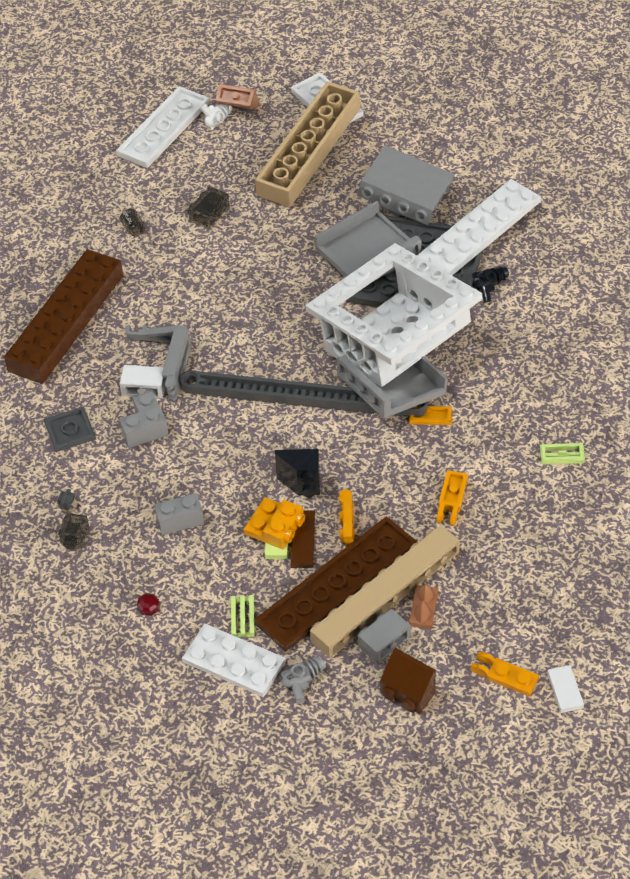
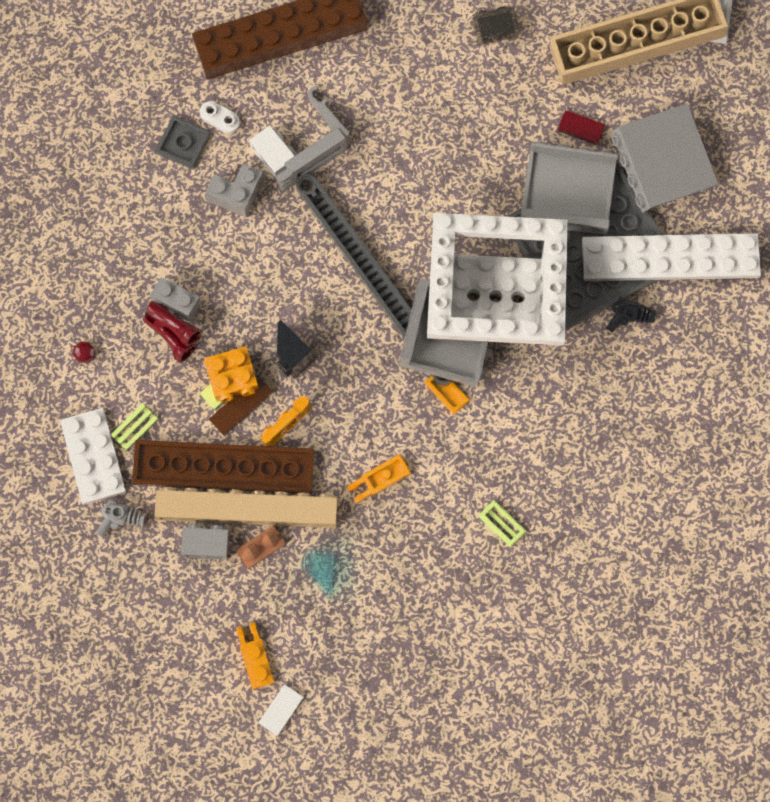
camera: 45 degrees right, 25 degrees up
dark grey plate [57,489,75,510] -> none
clear smoke brick [58,513,90,549] -> none
reddish brown slope [380,647,436,714] -> none
none -> dark red piece [143,301,203,363]
none -> white plate [200,101,240,134]
none -> clear light blue slope [302,550,335,600]
none -> dark red tile [557,110,605,146]

